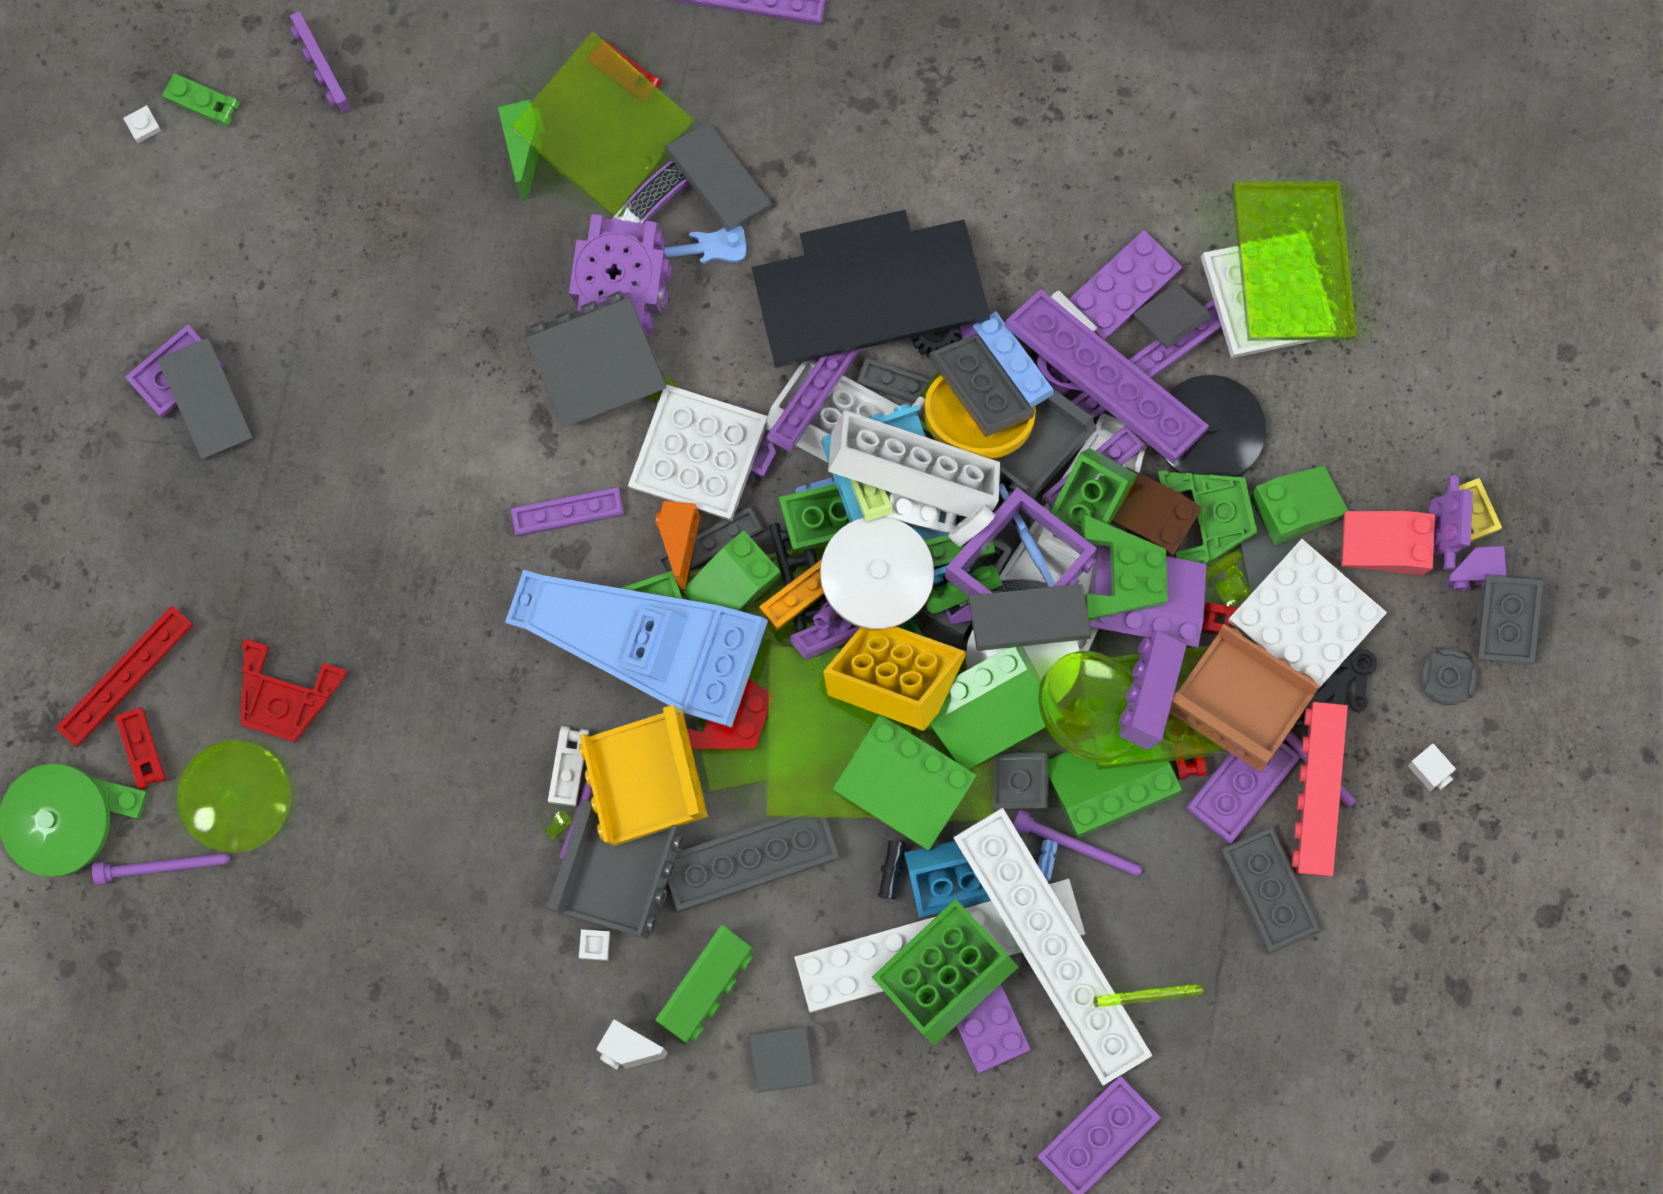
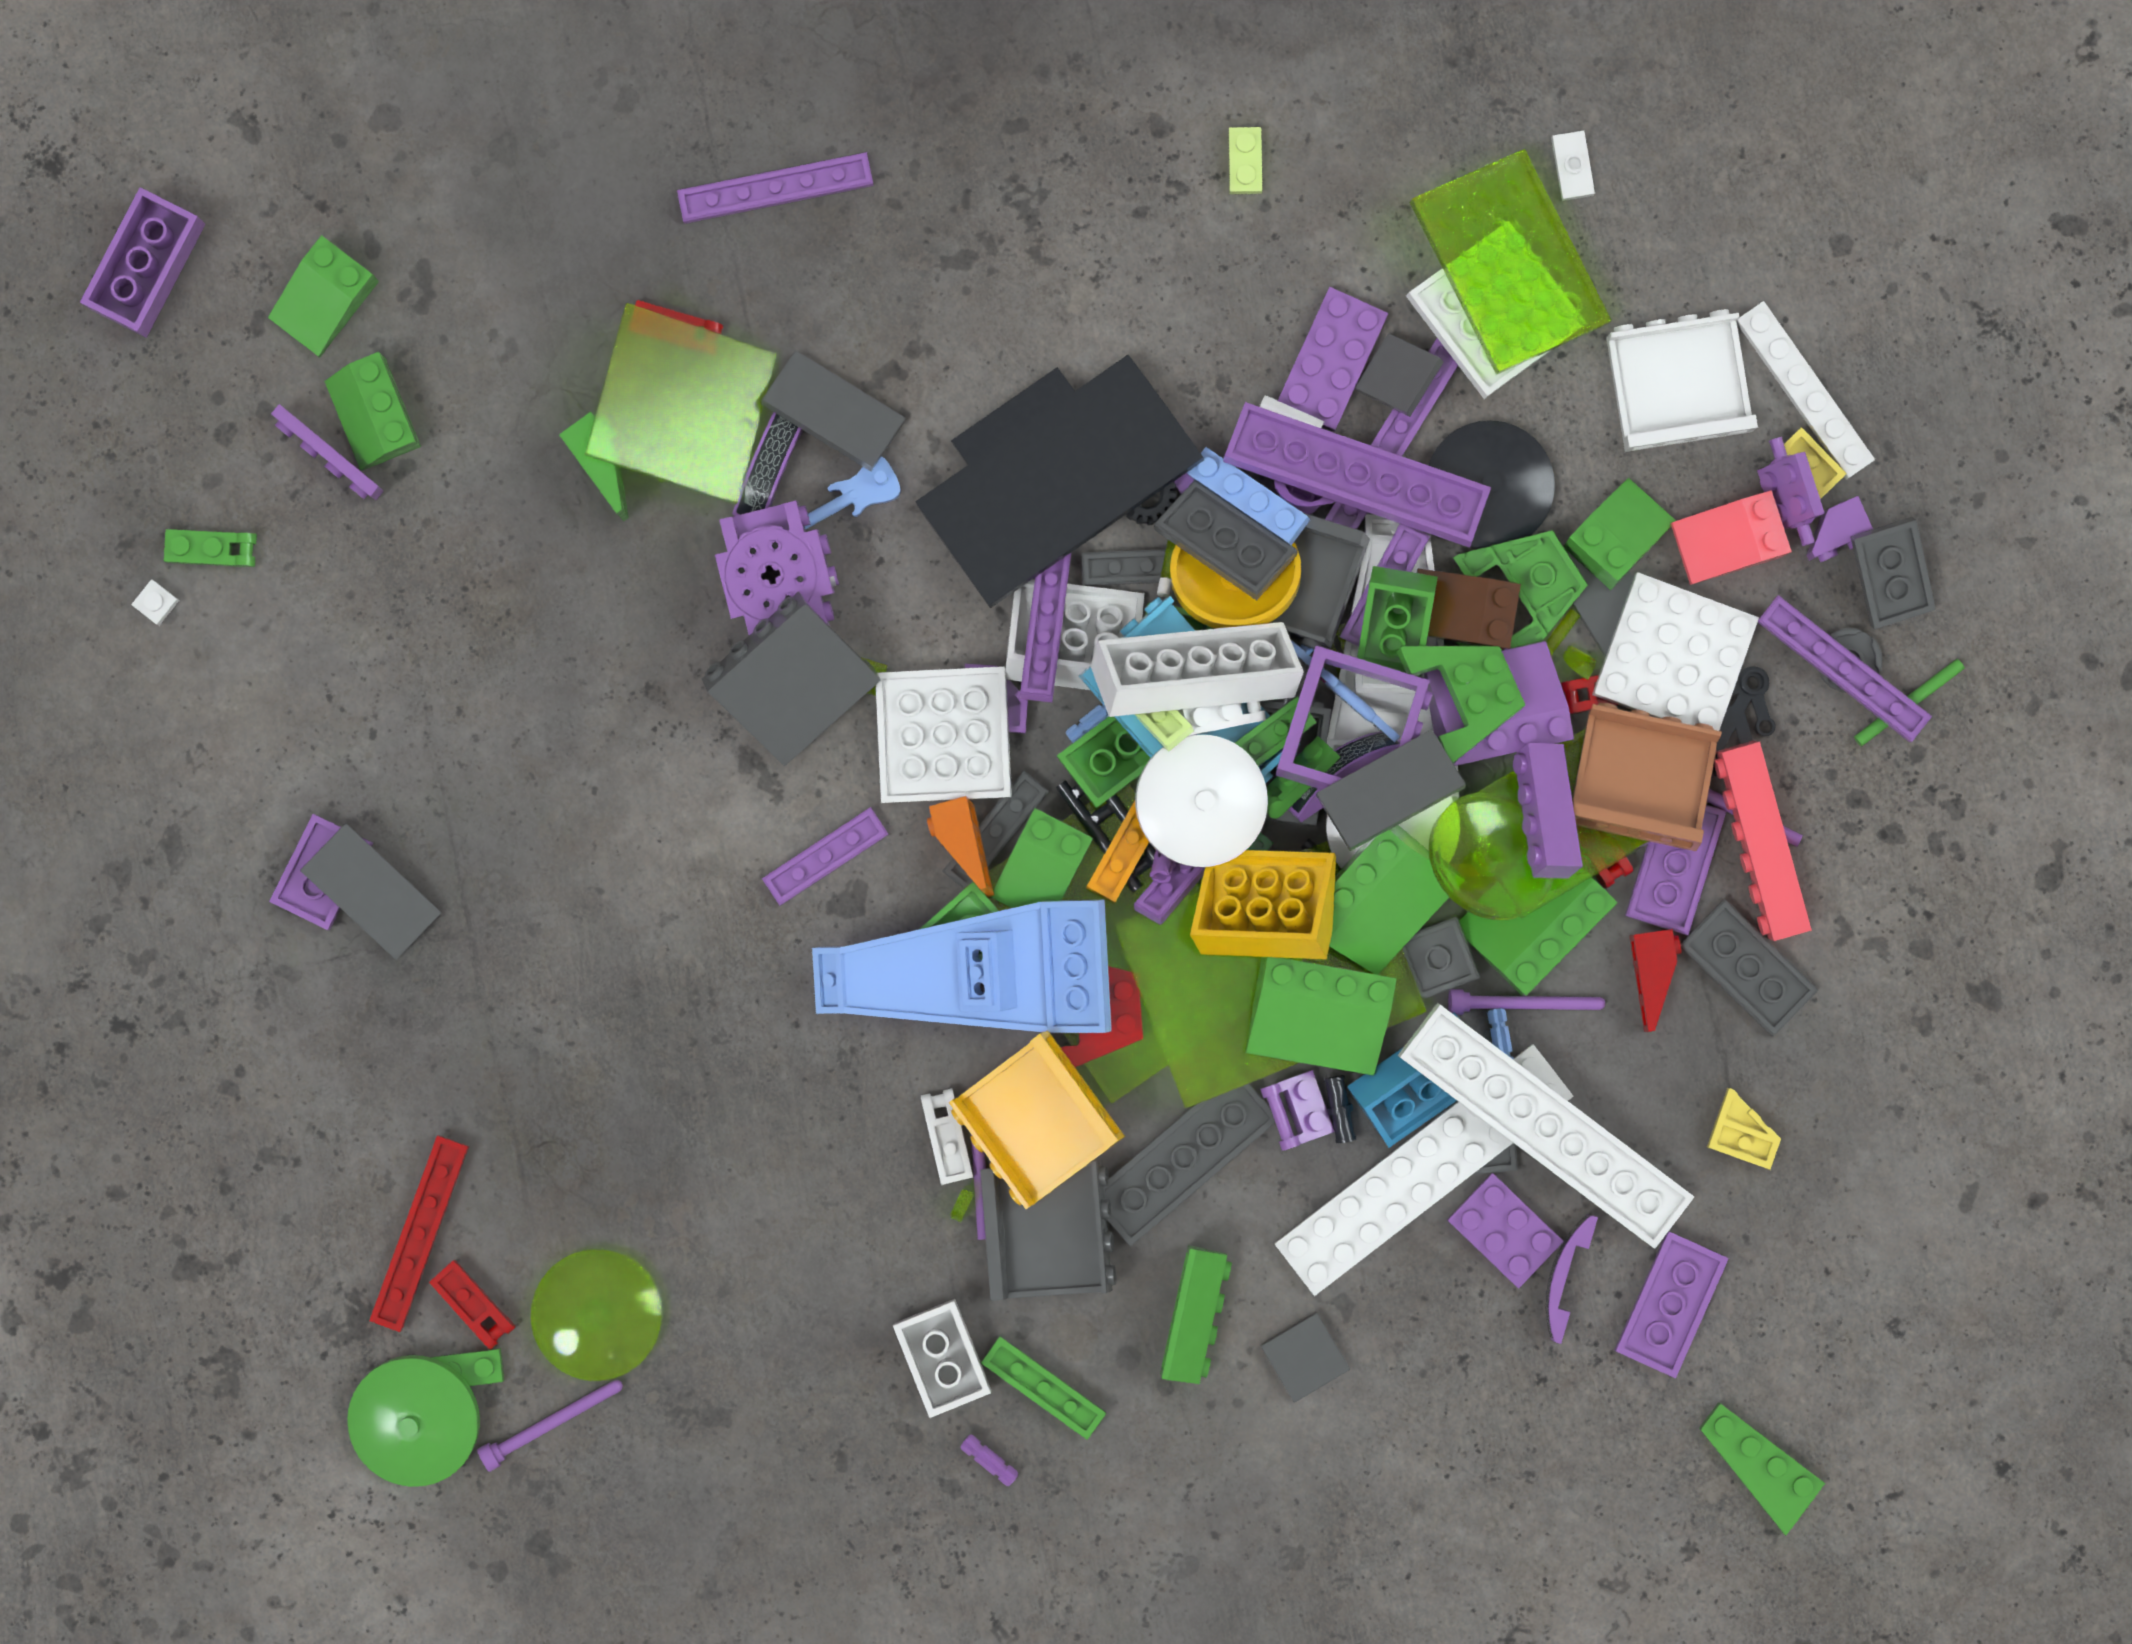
camera: 30 degrees left, 10 degrees up
red wing [241,639,348,743] -> none
white plate [579,929,611,961] -> none
white slope [596,1020,668,1070] -> none
bright green slope [872,899,1018,1046] -> none
white beam [948,504,995,547] -> none
clear neon green bar [1093,984,1203,1008] -> none
clear neon green tile [1226,564,1251,601] -> none
white brick [1408,744,1456,792] -> none
none -> bright green slope [325,352,421,471]
none -> white brick [893,1299,991,1418]
none -> medium lavender axle [961,1435,1018,1486]
none -> bright green plate [981,1336,1106,1440]
none -> yellowish green plate [1229,127,1262,194]
none -> plate [1260,1070,1334,1151]
none -> medium lavender slope [1545,1214,1598,1344]
none -> white plate [1551,131,1595,201]
none -> white panel [1606,309,1758,452]
none -> red slope [1629,929,1681,1032]
none -> light yellow wing [1707,1088,1781,1170]
none -> white plate [1736,301,1875,480]
none -> medium lavender tile [1758,595,1932,742]
none -> bright green bar [1854,659,1965,747]

